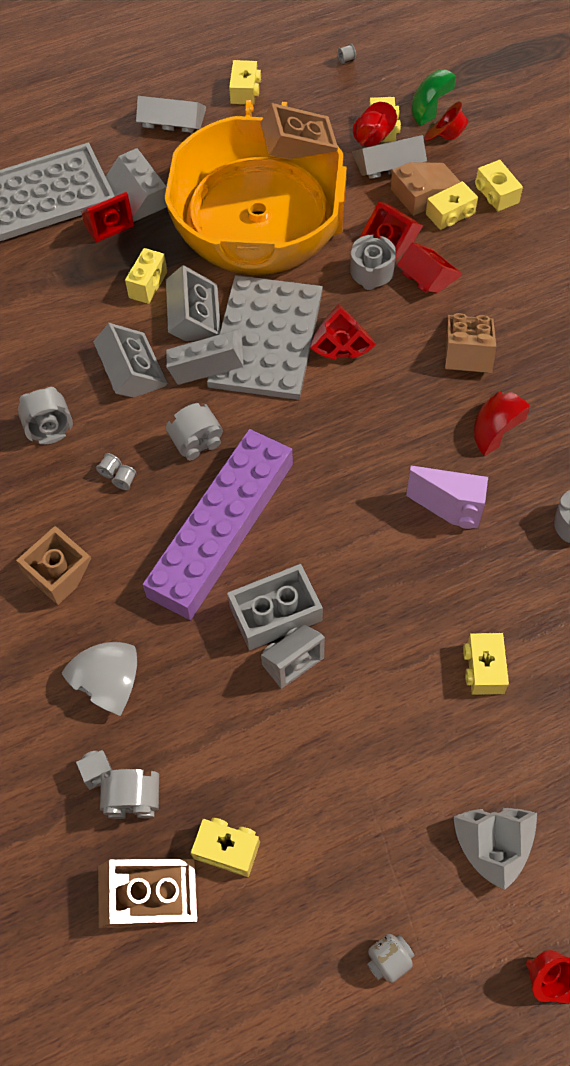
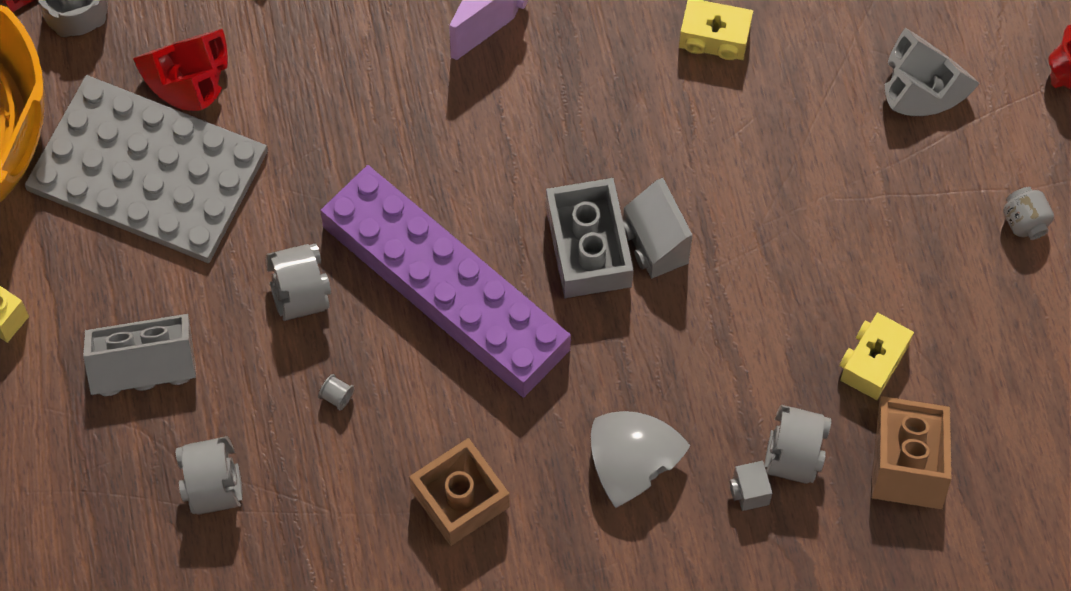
camera: 80 degrees left, 5 degrees up
light grey axle [96,453,122,479] -> none
light grey slope [166,265,221,341] -> none
light grey slope [166,329,244,385] -> none

